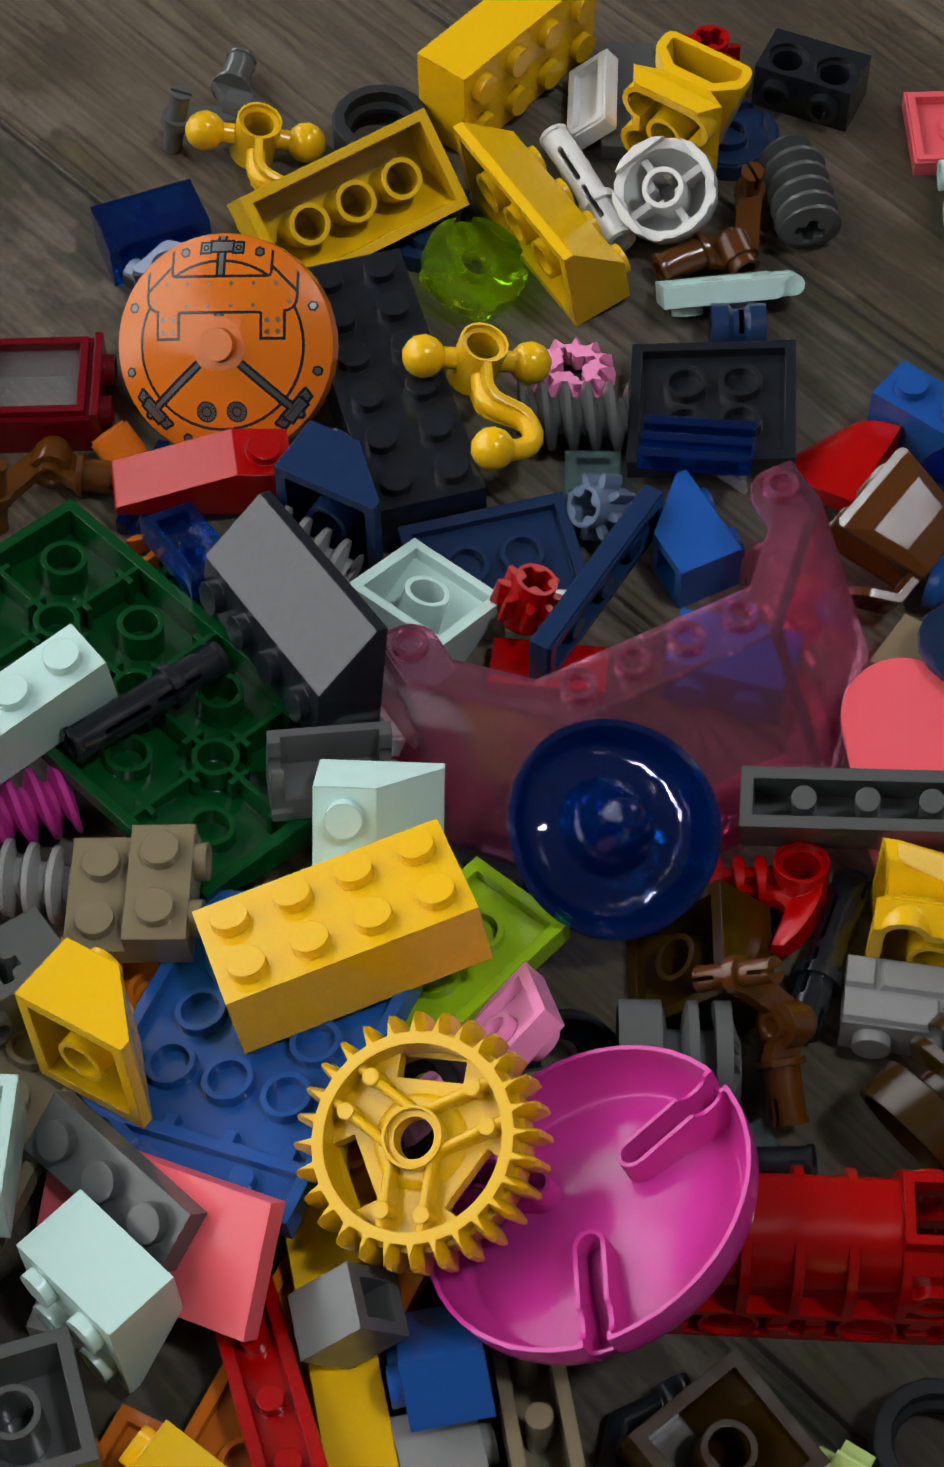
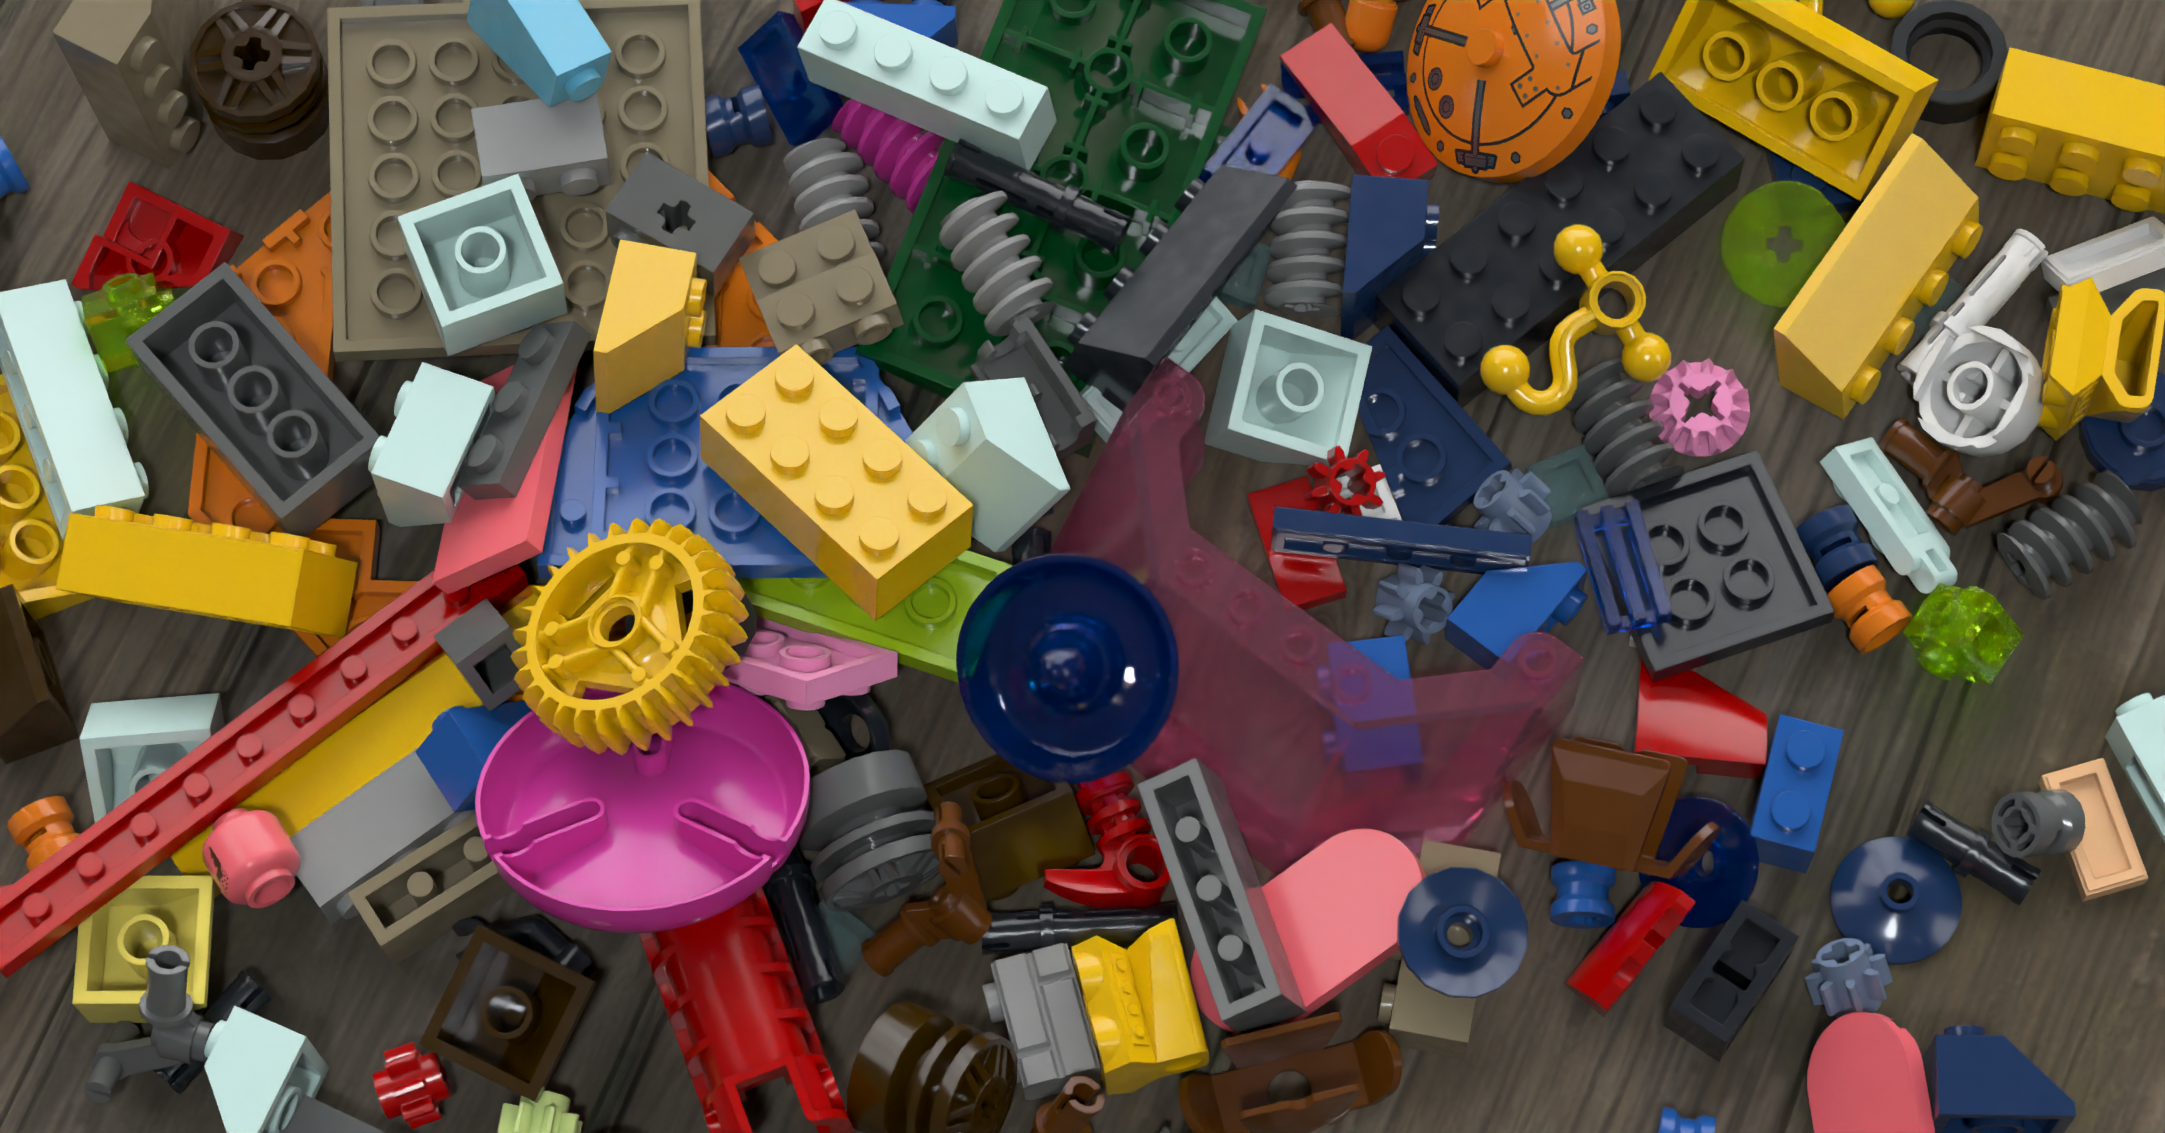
camera: 70 degrees right, 15 degrees up
none -> light grey piece [939,191,1056,336]
none -> sand blue gear [1373,562,1455,645]
none -> orange wheel [1827,565,1913,655]
none -> clear neon green brick [1903,583,2025,685]

